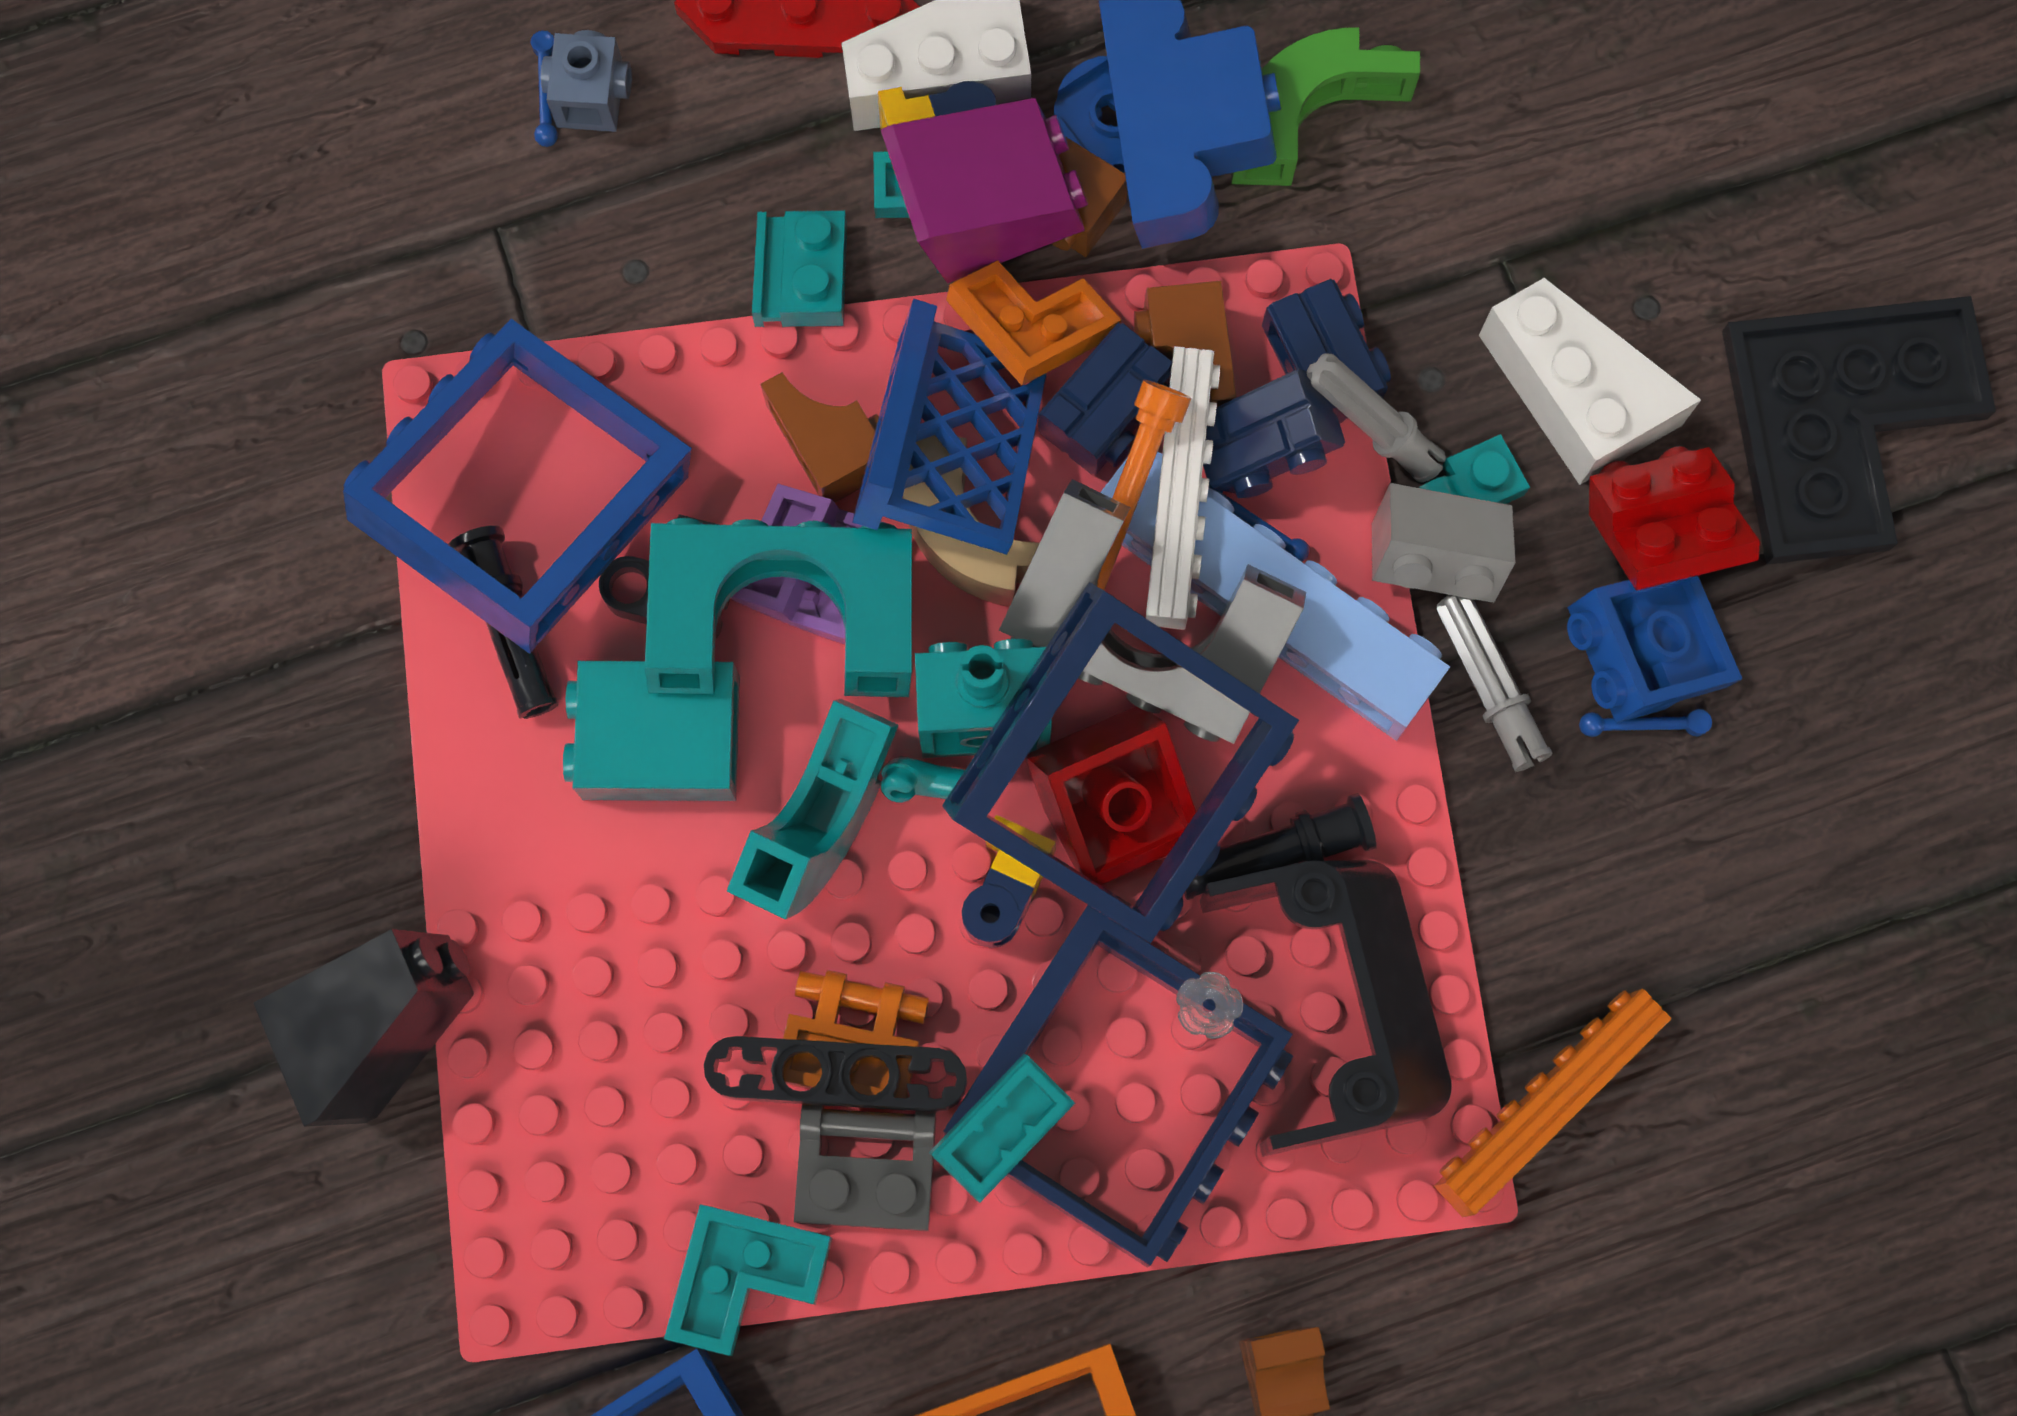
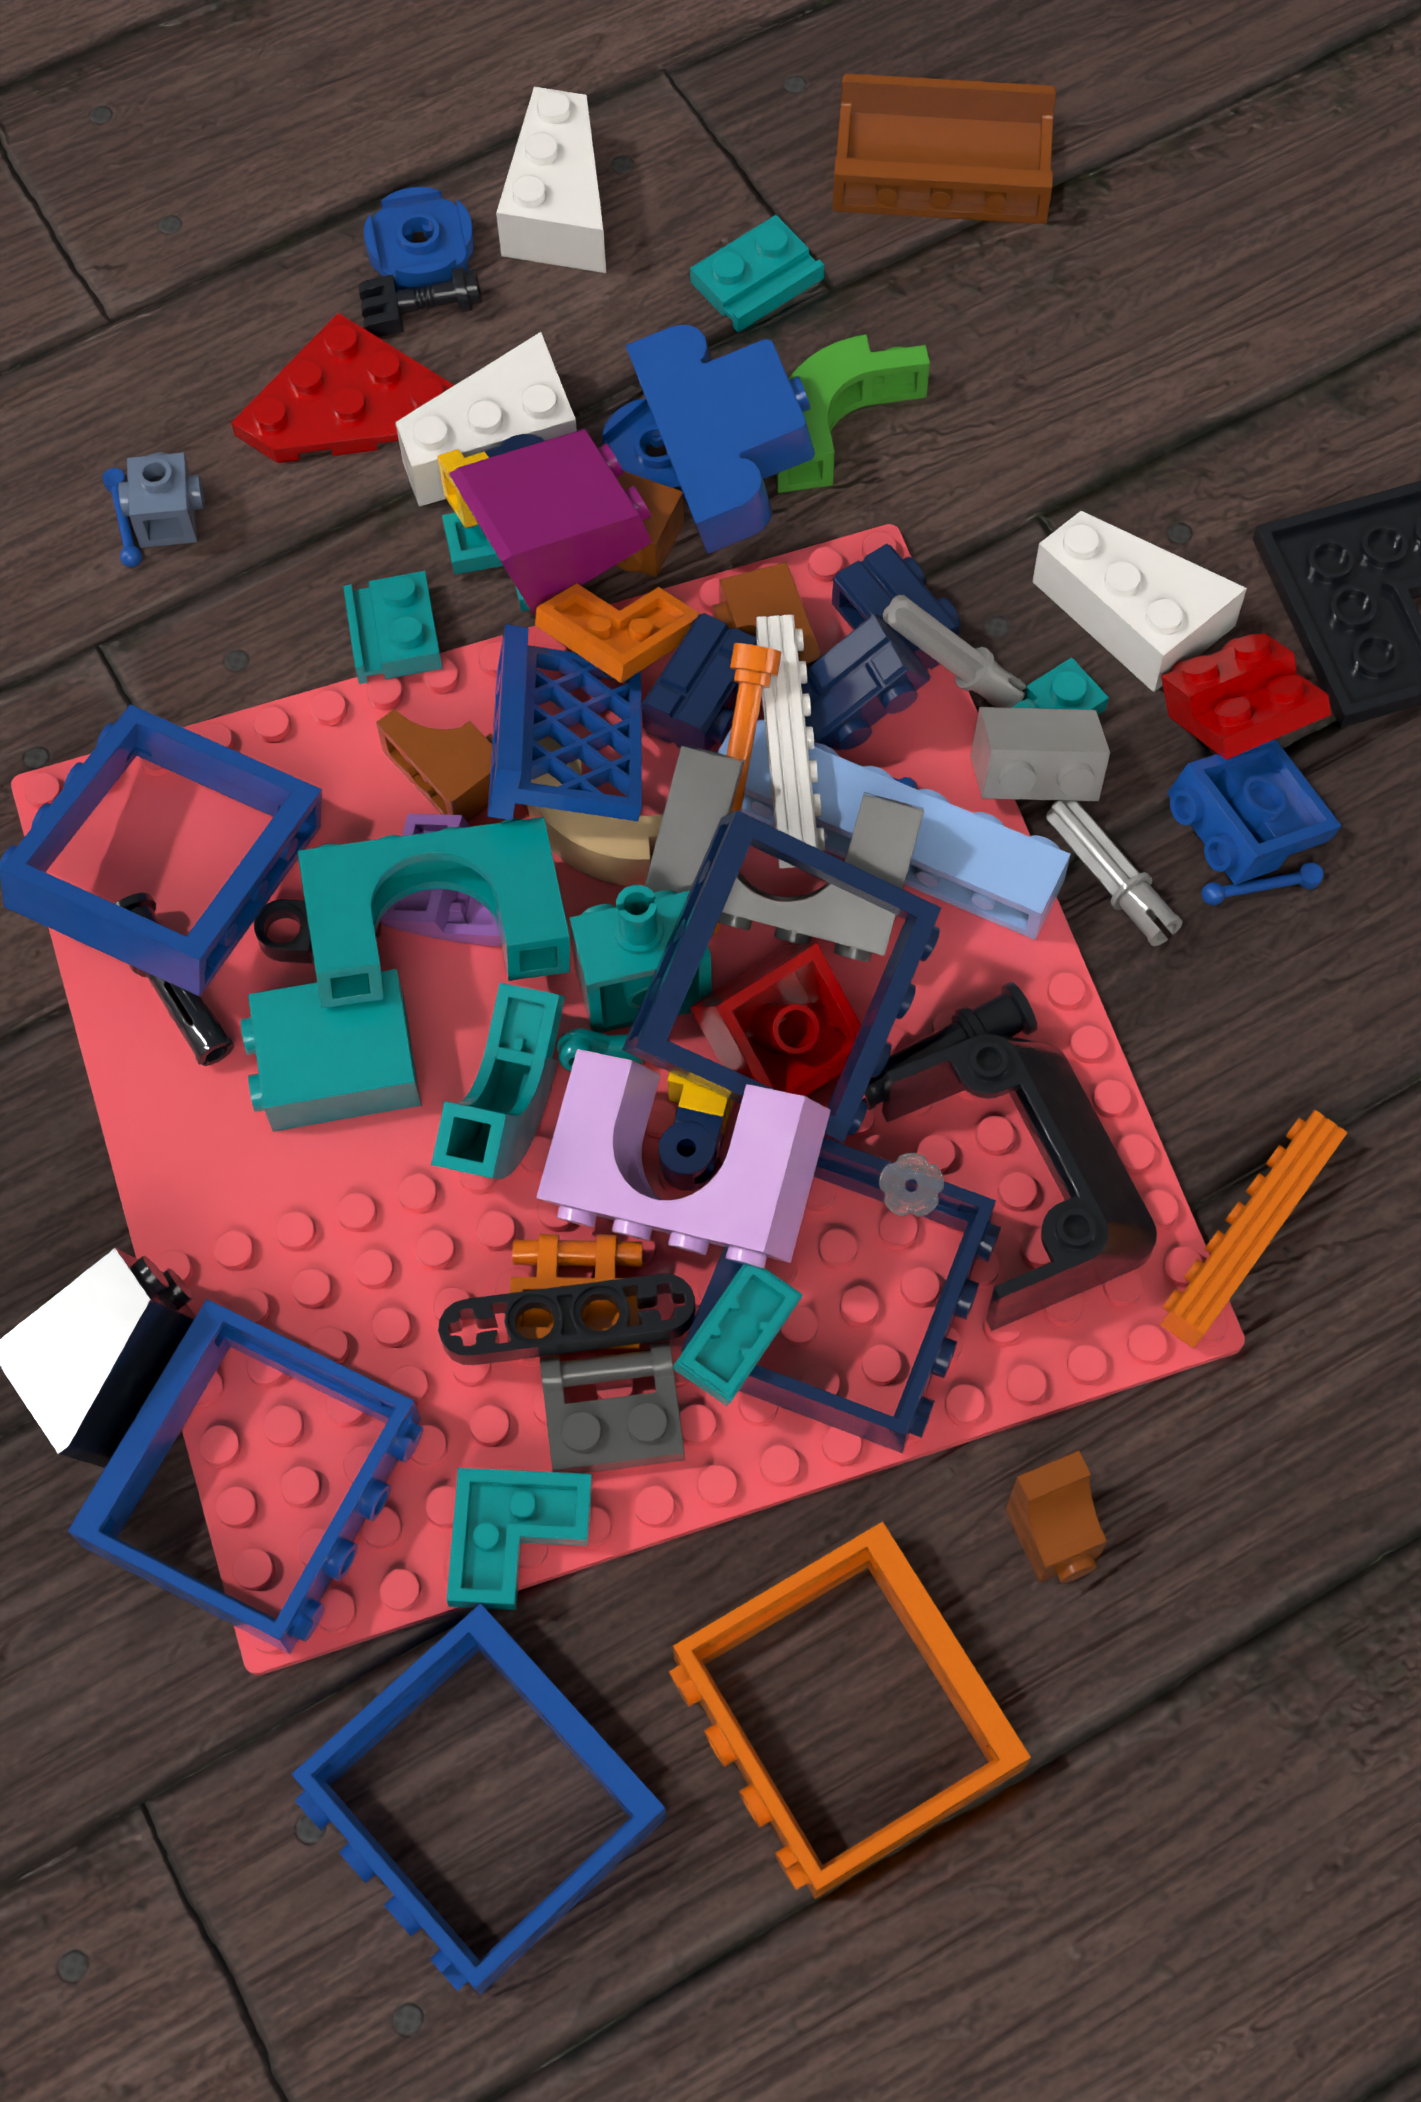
camera: 10 degrees left, 10 degrees down
none -> blue window [68,1299,423,1654]
none -> lavender arch [536,1049,831,1269]

